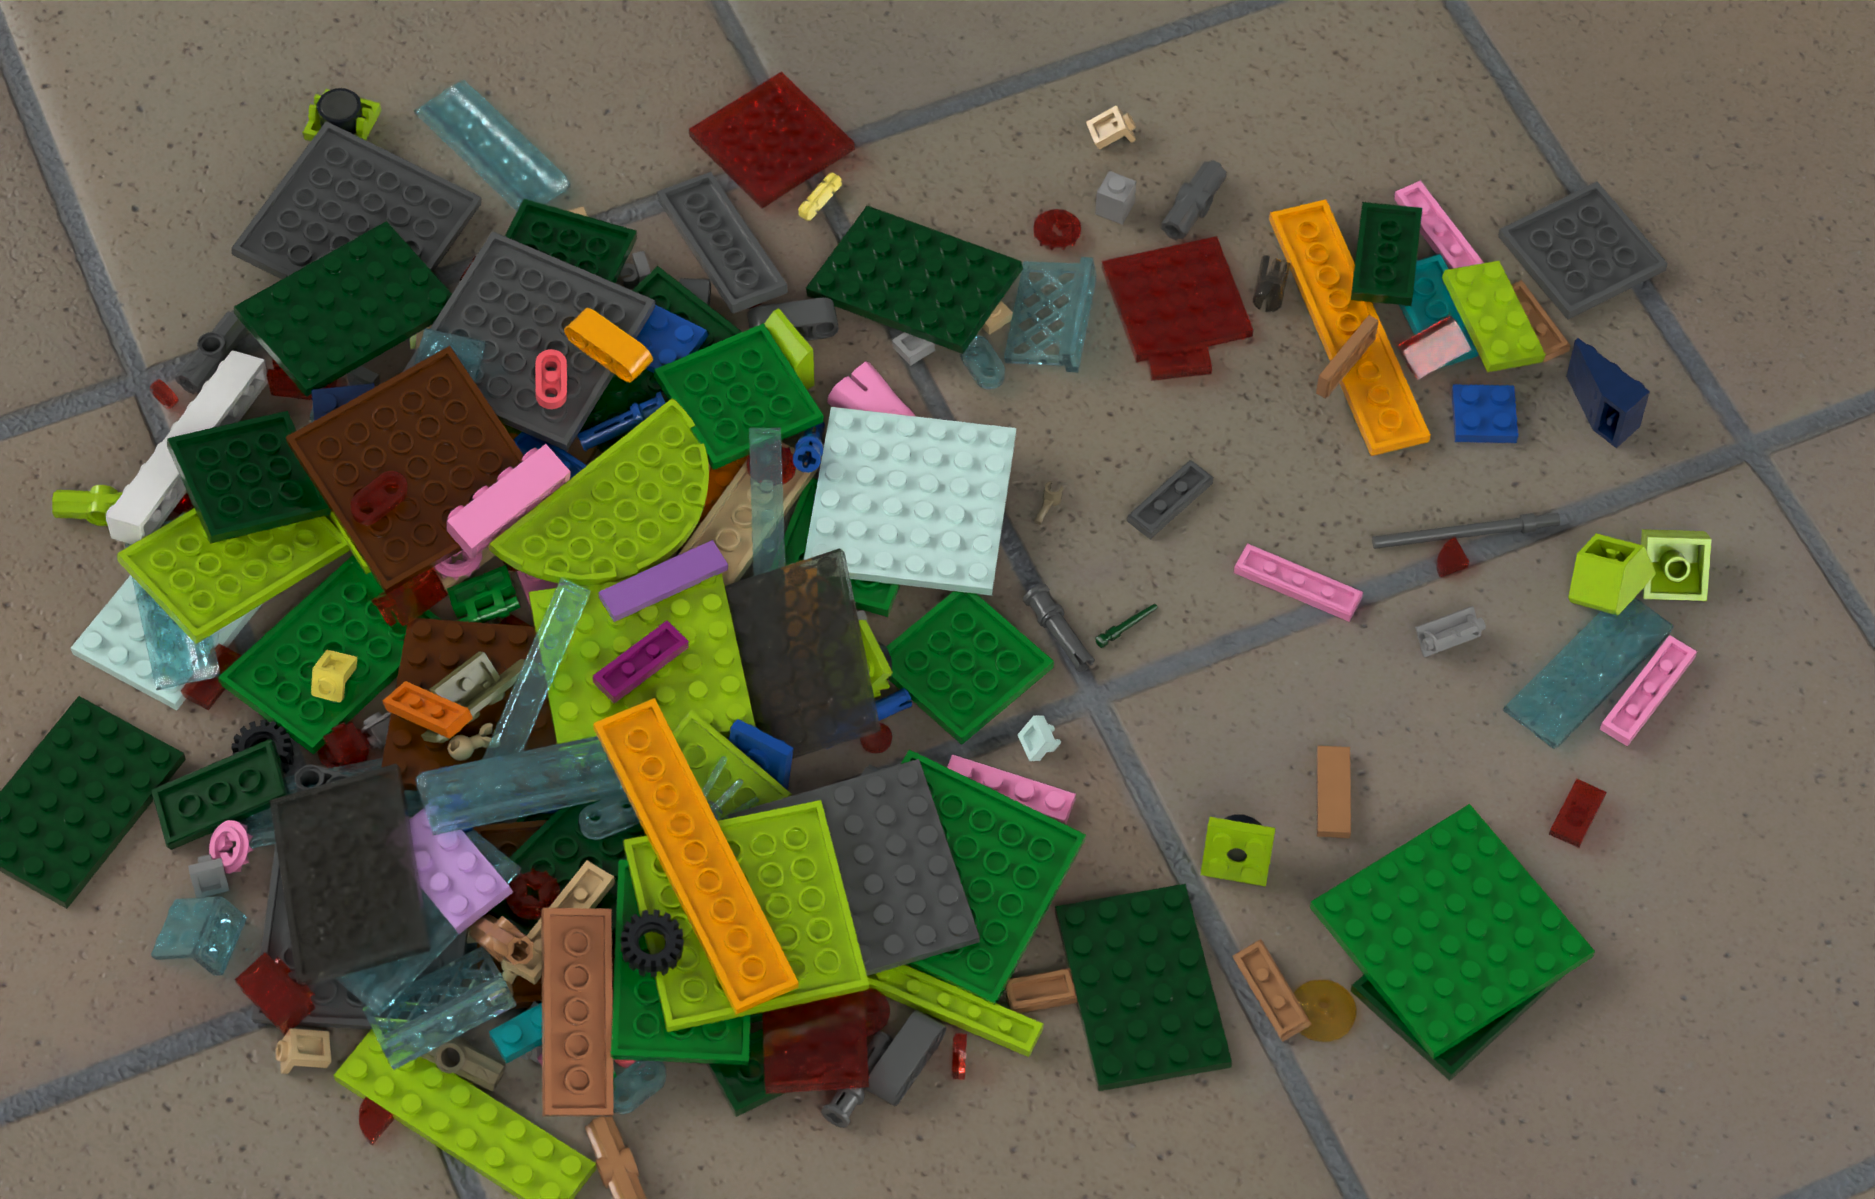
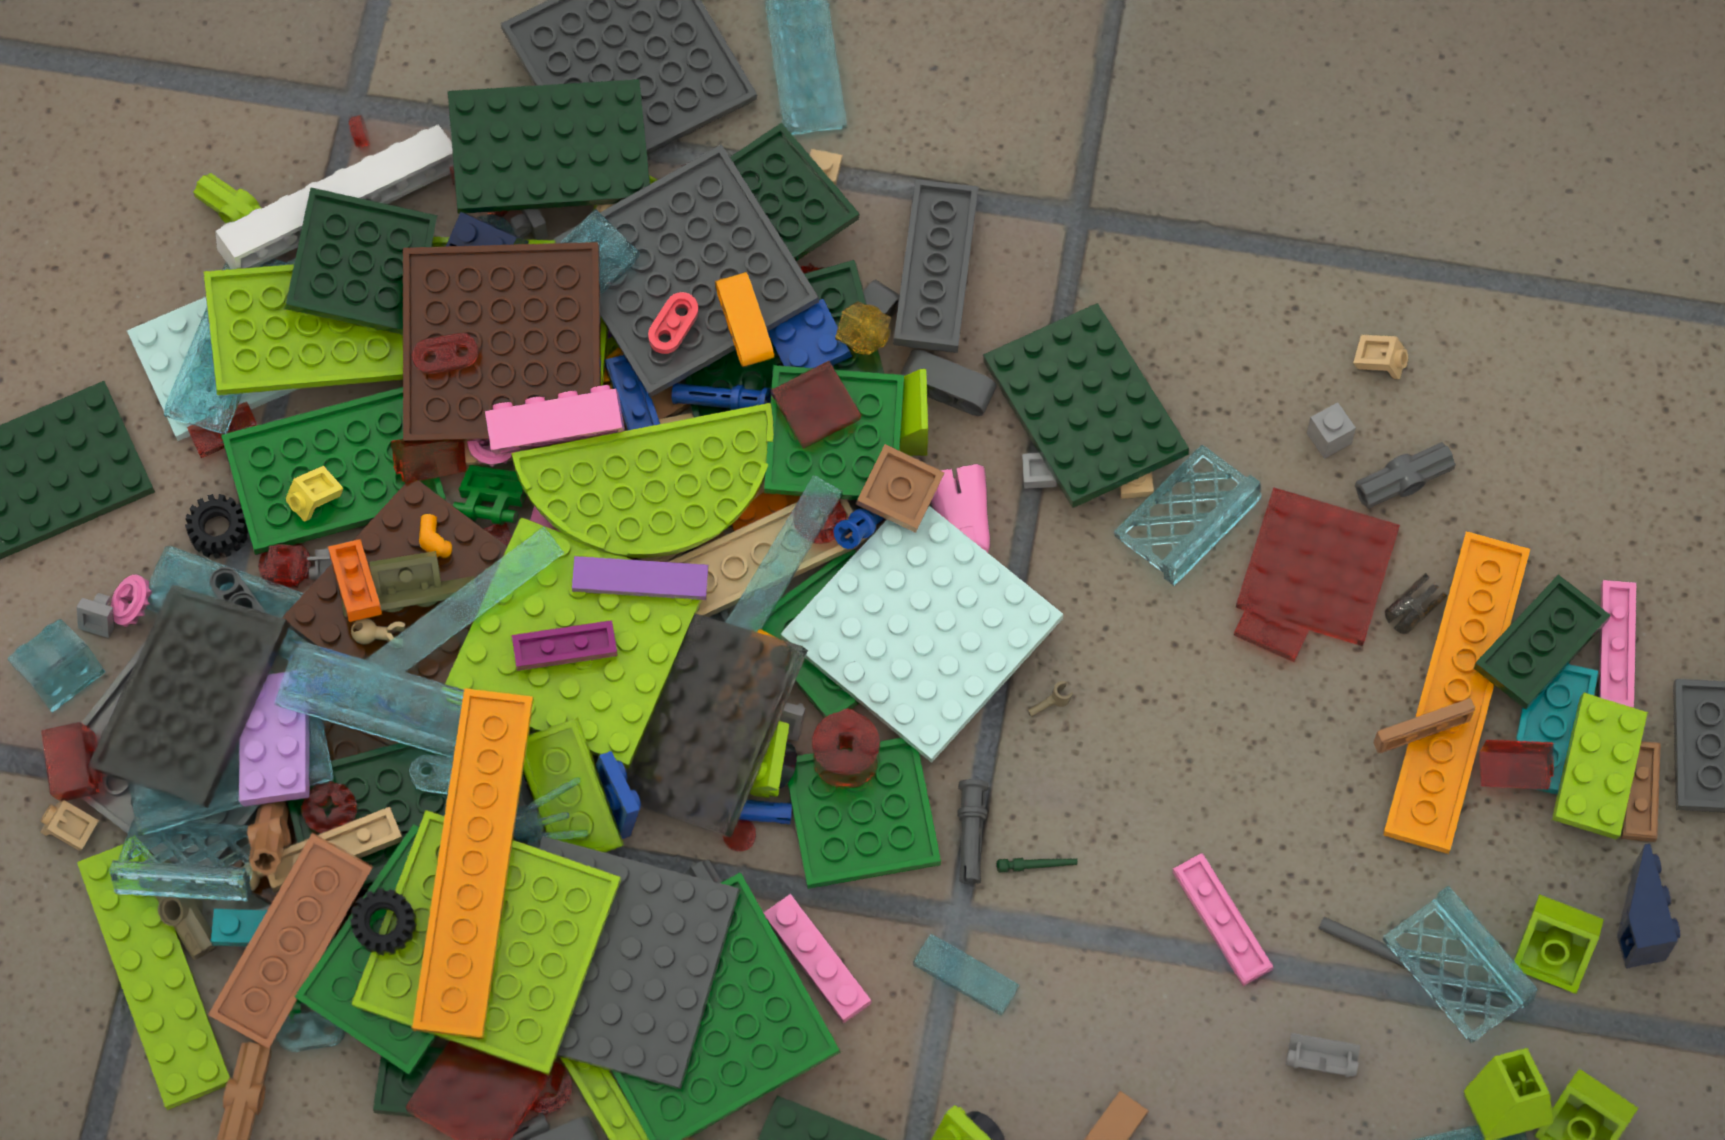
camera: 35 degrees right, 10 degrees up
dark green tile [151,739,291,850] -> none
dark grey piece [175,310,249,394] -> none
clear red tile [359,1097,394,1146] -> none
light grey tile [620,251,651,289] -> none
clear red plate [689,71,855,209] -> none
light yellow axle [798,172,842,221] -> none
clear light blue plate [960,335,1005,389] -> none
light aqua tile [1018,715,1061,761] -> none
clear red gear [1033,209,1081,251] -> none
dark grey tile [1127,460,1214,540] -> none
clear red tile [1437,537,1469,577] -> none
blue plate [1451,384,1518,443] -> none
none -> light orange arm [419,514,452,559]
none -> clear red plate [771,361,861,449]
none -> clear red brick [812,709,880,788]
none -> clear yellow brick [835,301,891,355]
none -> medium nougat plate [856,444,945,533]
none -> clear light blue tile [913,934,1019,1016]
none -> clear light blue fence [1383,885,1538,1043]
none -> lime slope [1511,894,1604,994]

